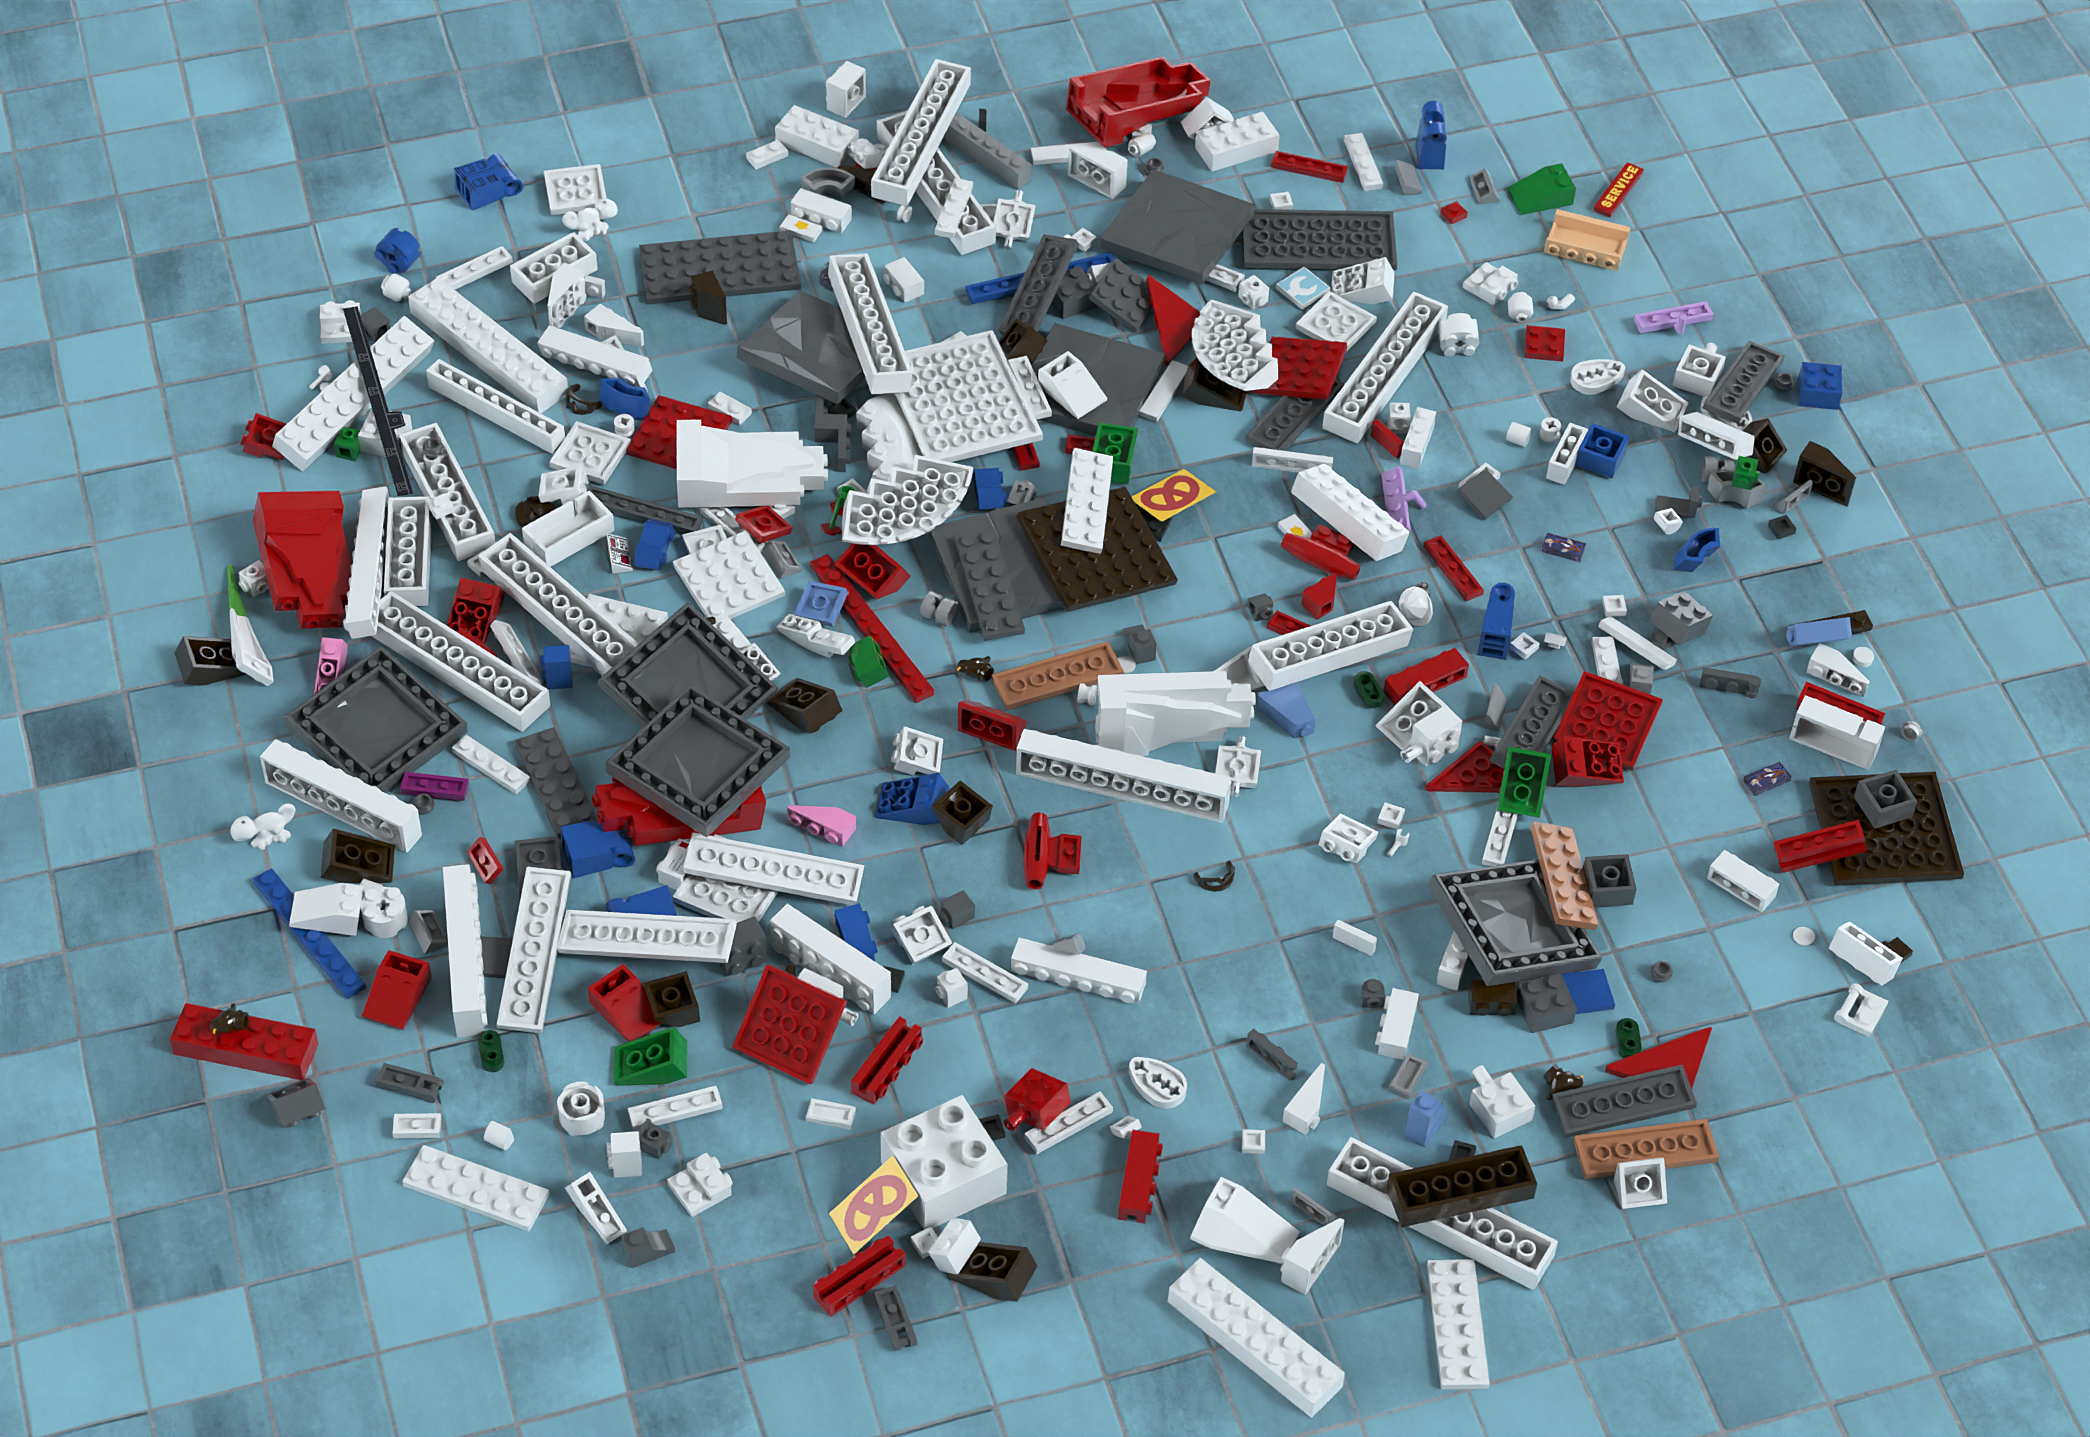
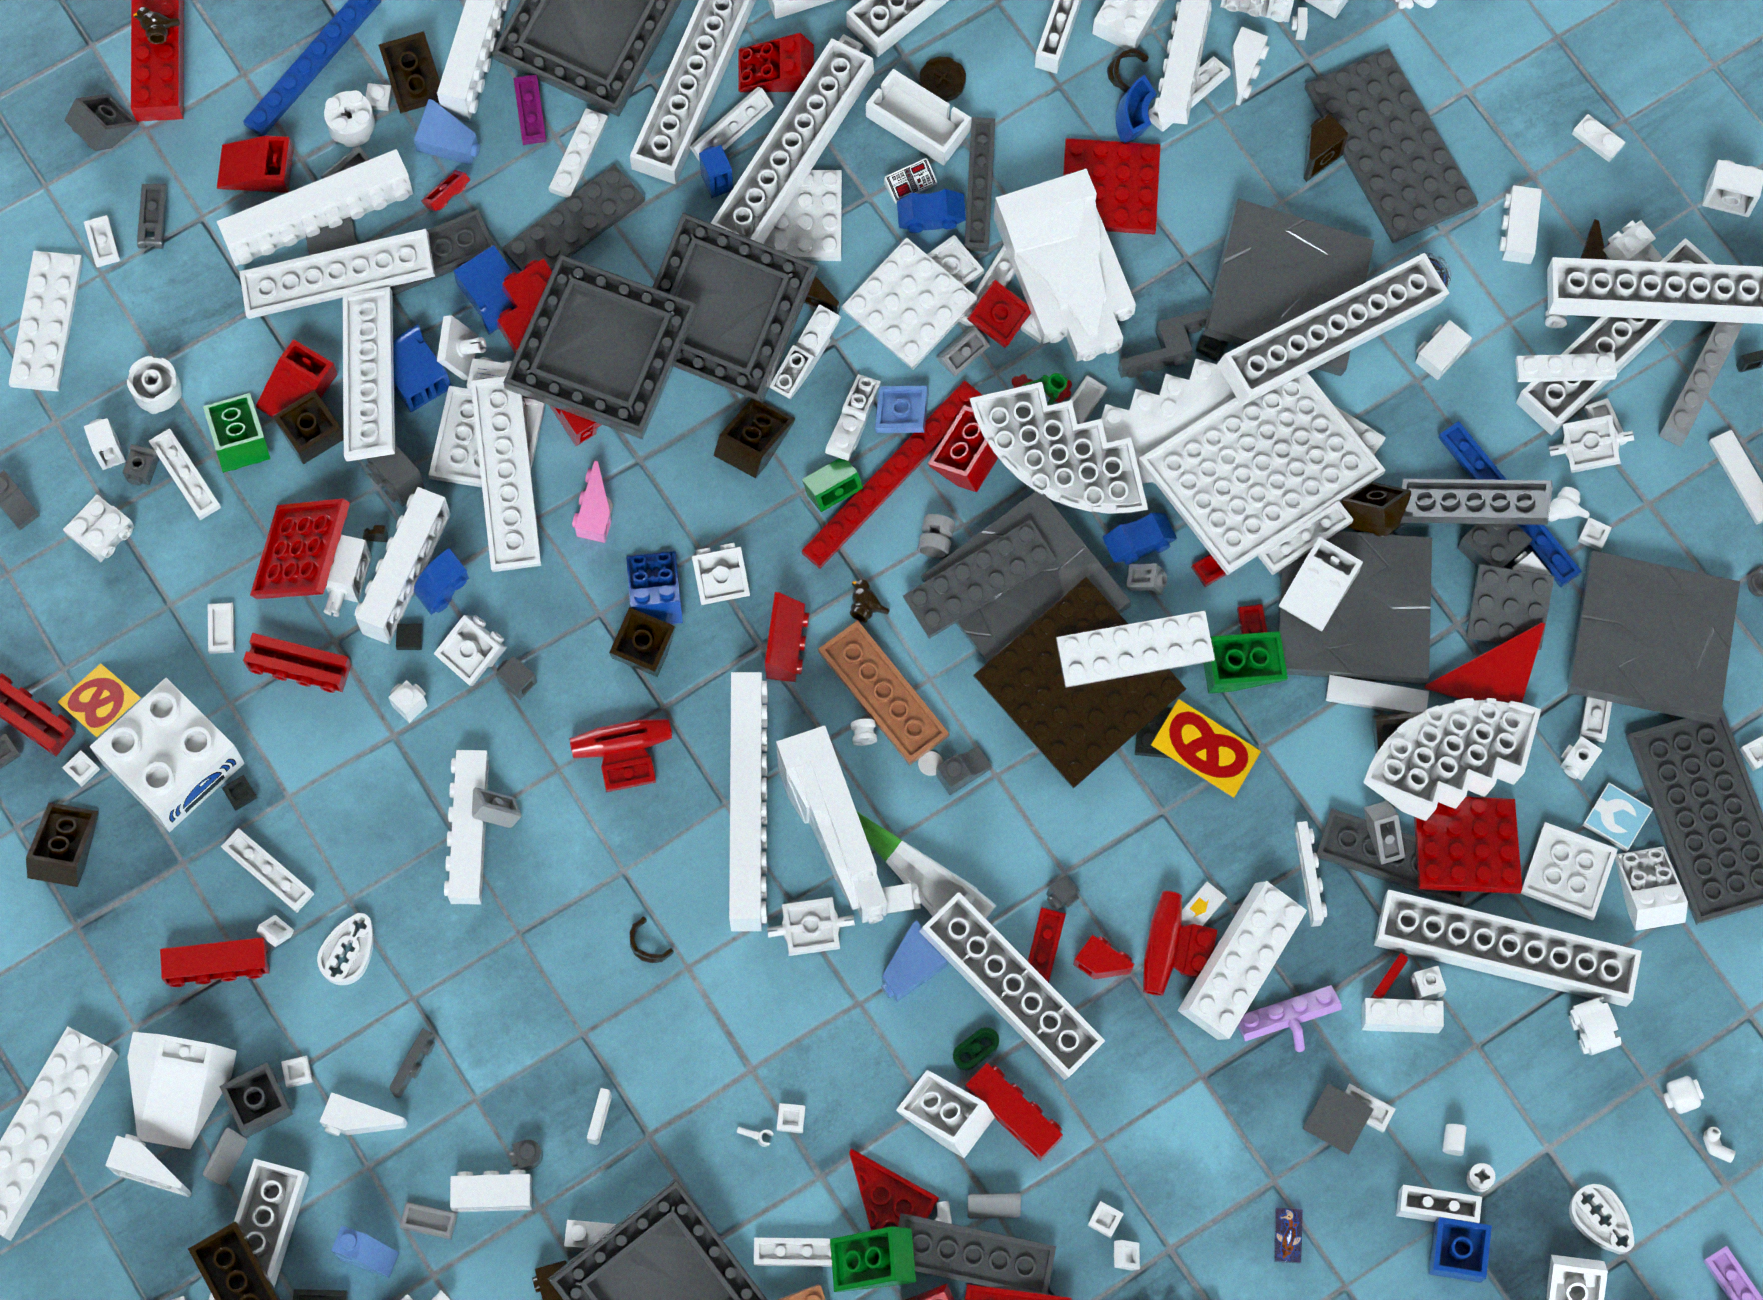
camera: 75 degrees right, 20 degrees up
white slope [289,883,364,936] -> none
flat silver plate [412,794,435,814] -> none
red tile [457,628,498,657] -> none
dark green plate [478,1030,505,1072] -> none
white brick [484,1121,514,1150] -> none
white plate [539,465,588,505] -> none
white plate [549,421,631,485] -> none
white slope [565,1172,627,1244] -> none
white wheel [614,414,635,438] -> none
white plate [708,392,752,426] -> none
white brick [775,105,859,168] -> none
white tile [780,214,822,243] -> none
light grey brick [801,167,855,199] -> none
white brick [928,1217,981,1275] -> none
white plate [942,942,1028,1004] -> none
red brick [1003,1068,1071,1132] -> none
white slope [1068,145,1128,199] -> none
white plate [1318,814,1378,864] -> none
white piece [1398,582,1433,626] -> none
white brick [1400,705,1462,767] -> none
red tile [1423,535,1484,602] -> none
white plate [1463,262,1518,306] -> none
blue piece [1477,582,1515,660] -> none
red plate [1524,325,1565,362] -> none
none -> dark grey brick [219,1063,293,1138]
none -> medium blue slope [414,99,480,165]
none -> white tile [437,315,486,380]
none -> light grey slope [1364,801,1405,865]

